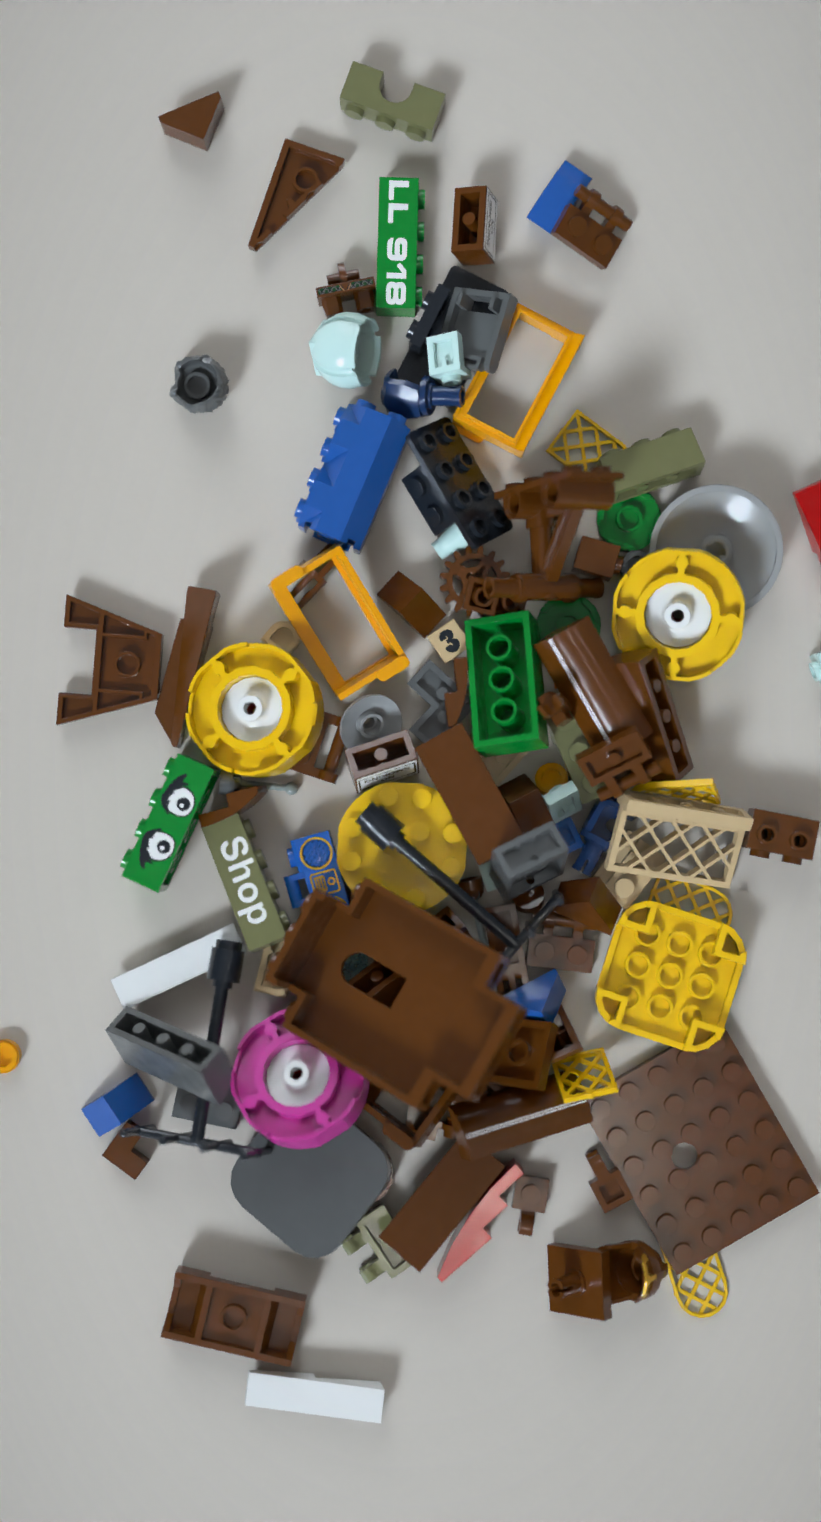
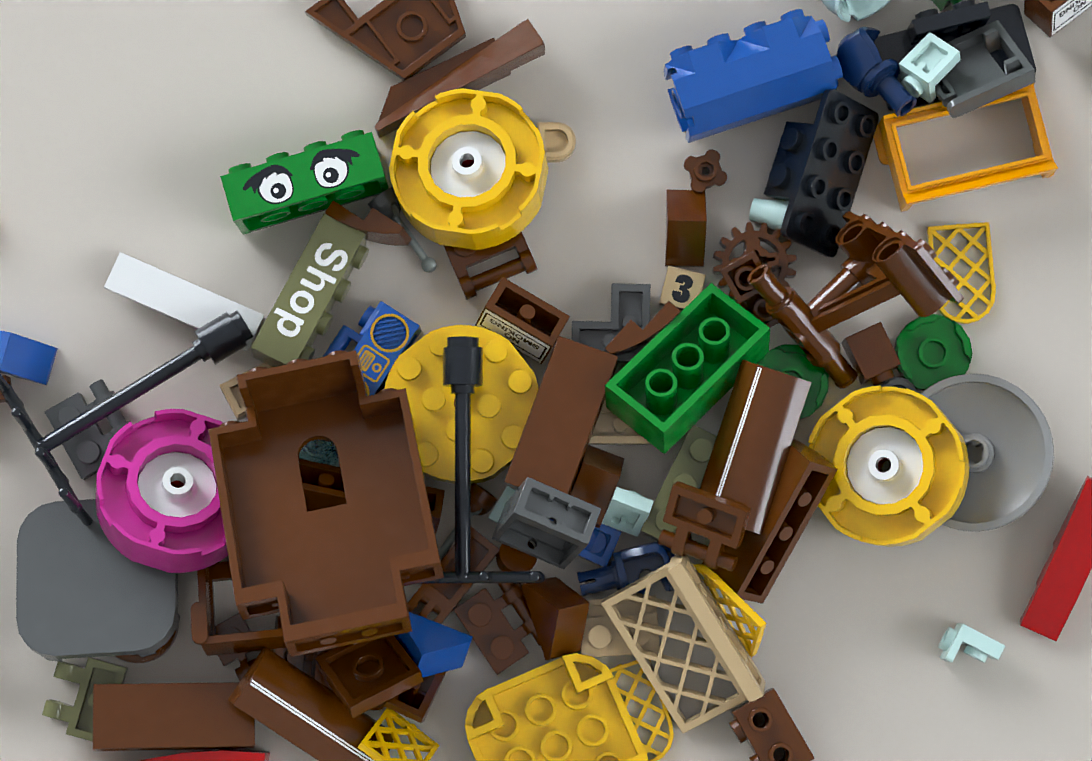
camera: 50 degrees right, 5 degrees down
dark grey brick [105,1006,232,1106] -> none
light orange piece [267,544,409,701] -> none
reddish brown arm [290,543,335,610] -> none
light grey dish [340,694,402,749] -> none
light orange tile [535,763,569,795] -> none
reddish brown plate [537,691,574,727] -> none
olive brick [597,427,706,504] -> none
none -> reddish brown plate [684,149,727,193]

